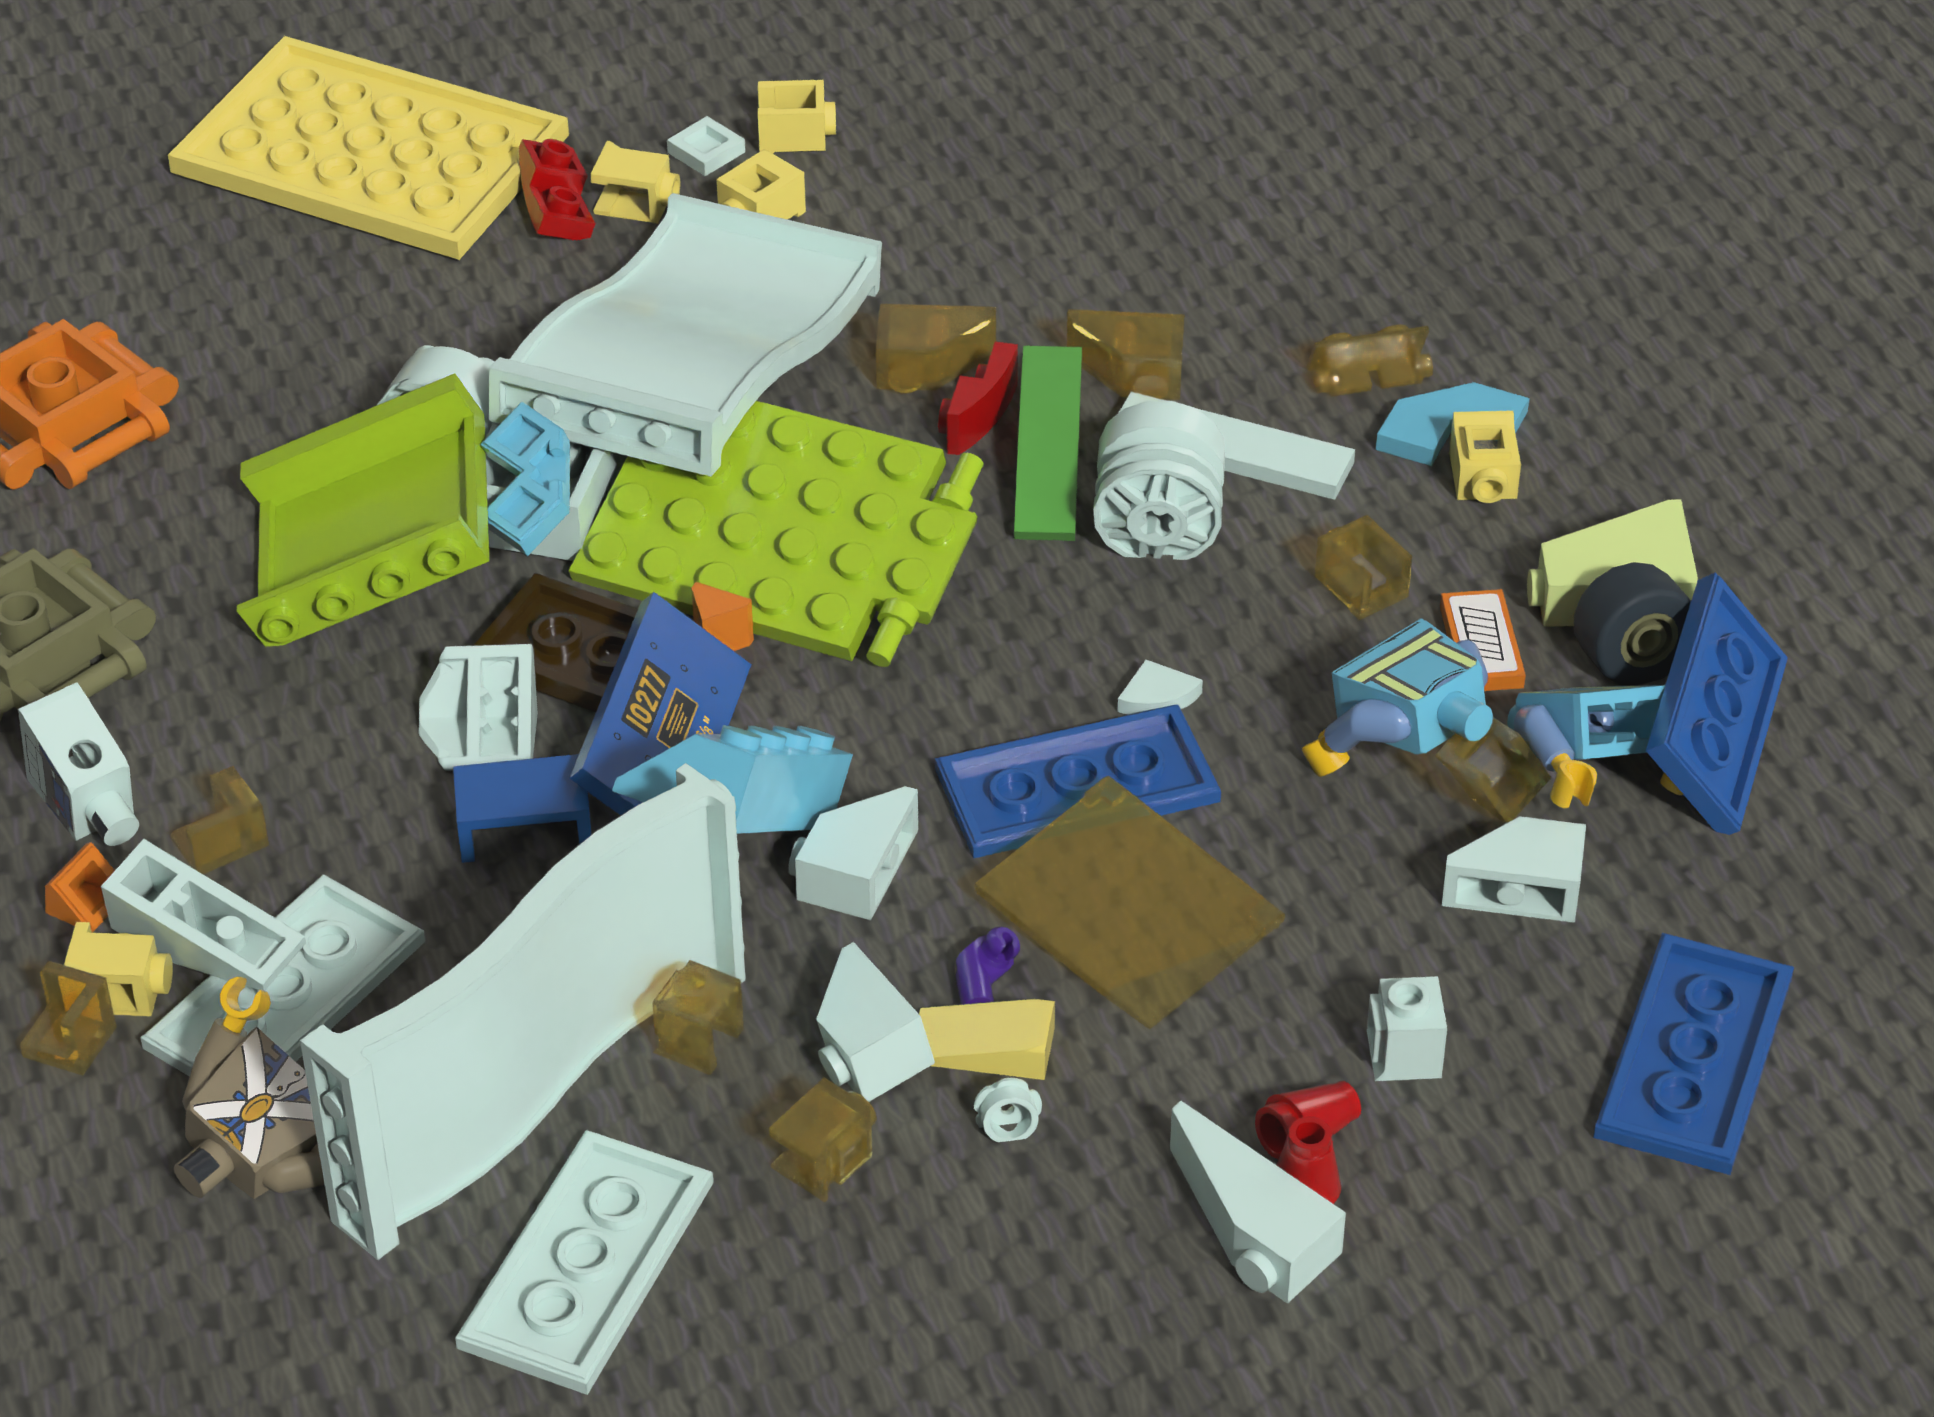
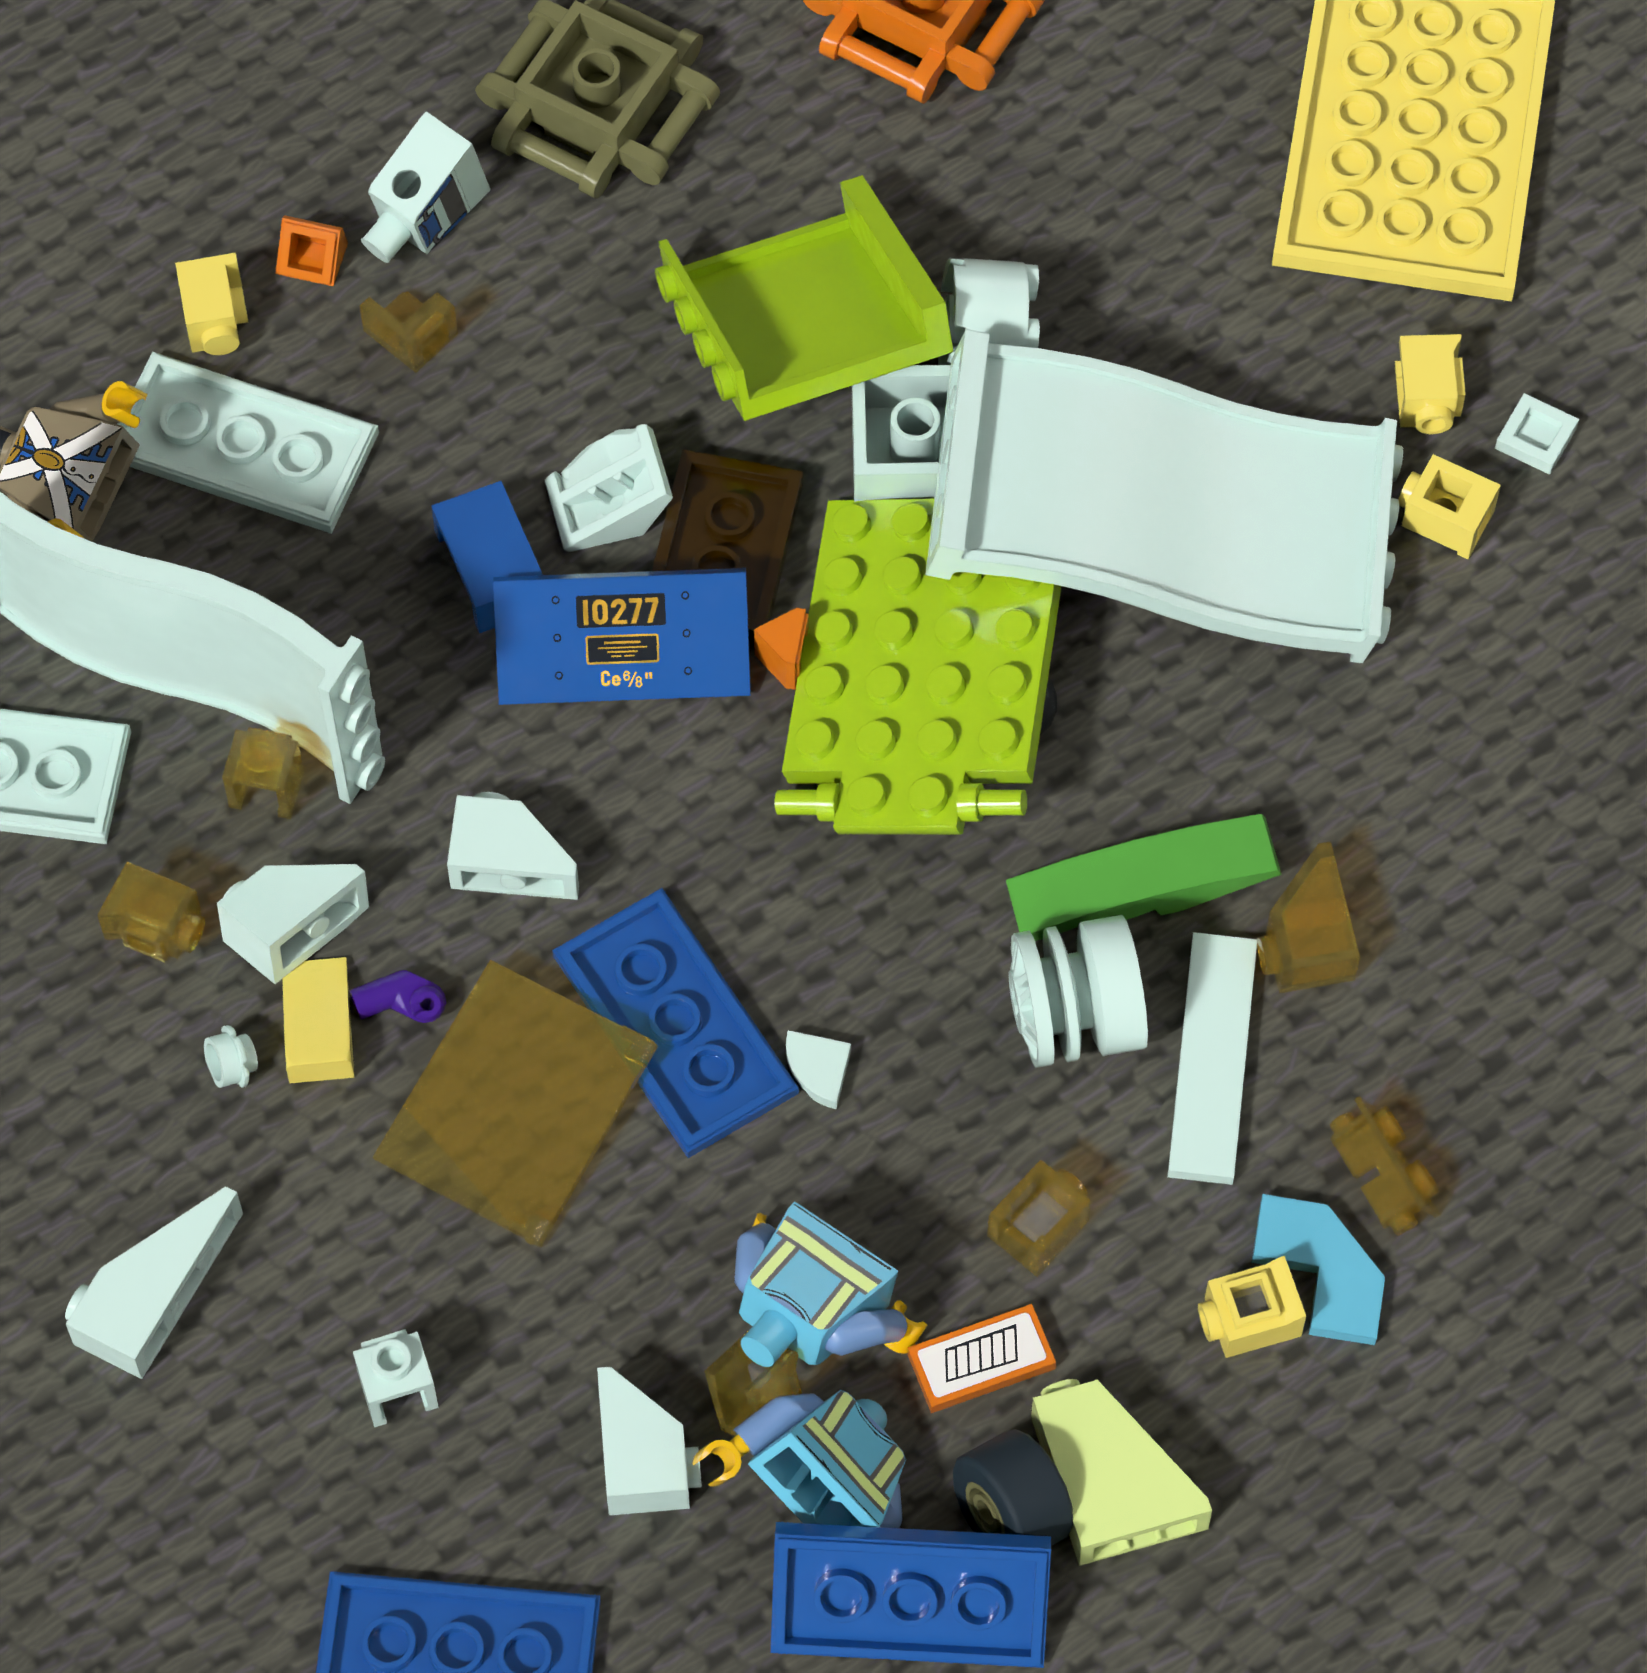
camera: 75 degrees right, 20 degrees up
clear yellow panel [20,961,117,1076] -> none
light aqua slope [101,839,306,991] -> none
medium azure tile [480,402,570,557] -> none
red slope [519,139,596,240] -> none
medium azure slope [612,725,853,834] -> none
light yellow window [758,80,836,154] -> none
clear yellow slope [876,304,997,393] -> none
red slope [938,341,1018,455] -> none
red cone [1255,1081,1361,1160] -> none
red cone [1277,1117,1341,1204] -> none

